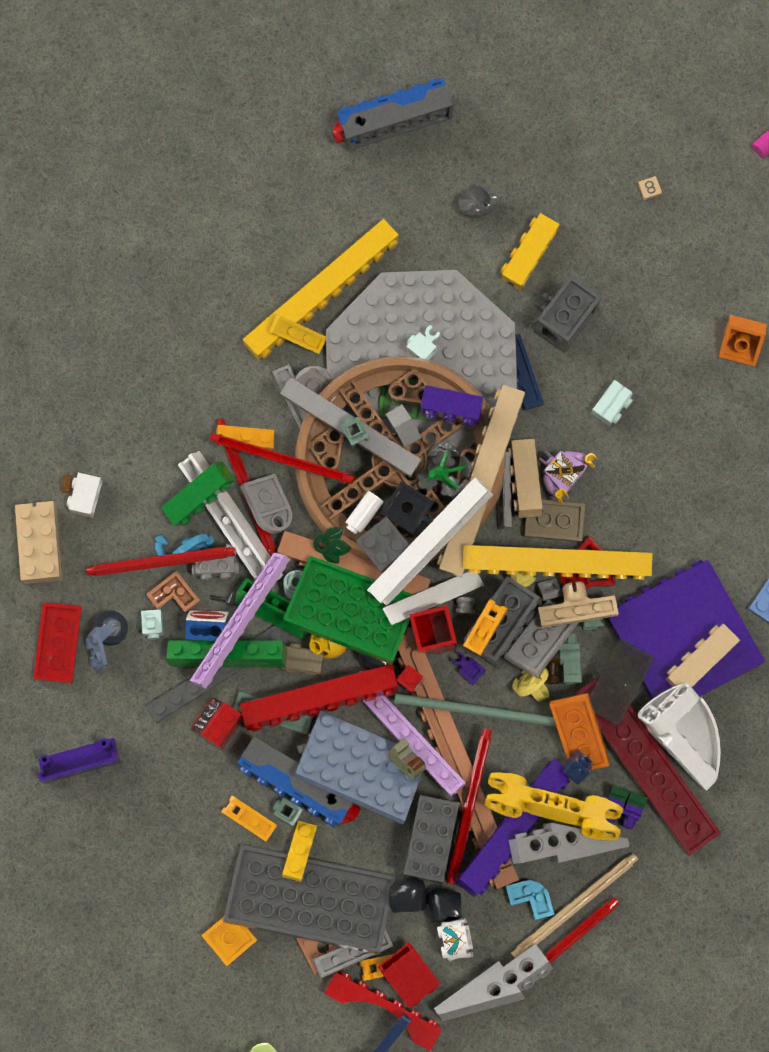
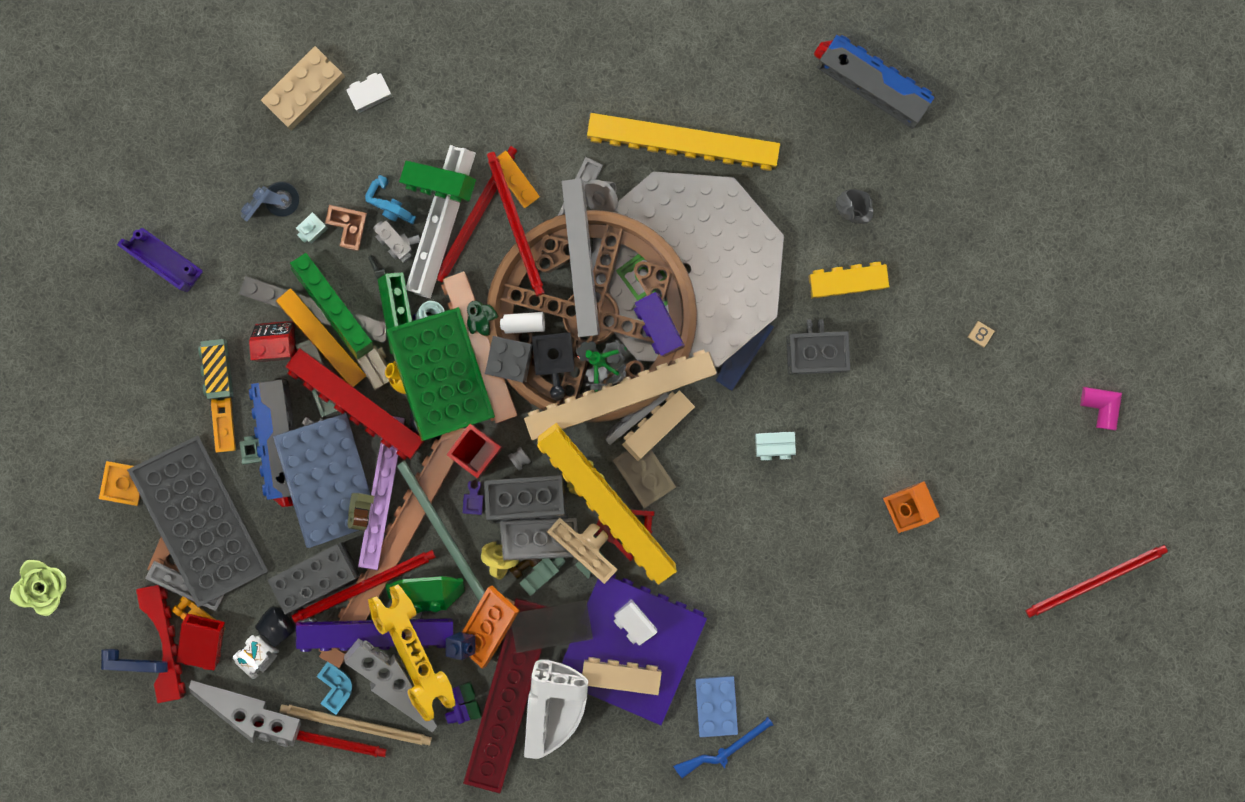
camera: 50 degrees right, 10 degrees up
red plate [33,603,82,684] -> none
clear orange tile [62,474,71,493] -> none
red piece [86,546,236,576] -> none
blue piece [185,610,229,641] -> none
lavender plate [190,553,290,689] -> none
light grey plate [240,474,292,534] -> none
yellow plate [269,314,326,354] -> none
yellow plate [282,821,317,882] -> none
sand green window [341,416,370,448] -> none
white tile [367,477,493,605] -> none
white sticker [383,572,484,625] -> none
light grey slope [386,405,422,448] -> none
black piece [388,877,426,913] -> none
red brick [396,665,425,694] -> none
light aqua brick [407,325,440,360] -> none
light orange plate [463,599,508,656] -> none
light grey plate [537,578,562,601] -> none
torso [539,451,599,504] -> none
none -> brick [198,339,234,399]
none -> light orange tile [276,288,366,387]
none -> green wedge [386,576,465,613]
none -> white slope [614,599,657,646]

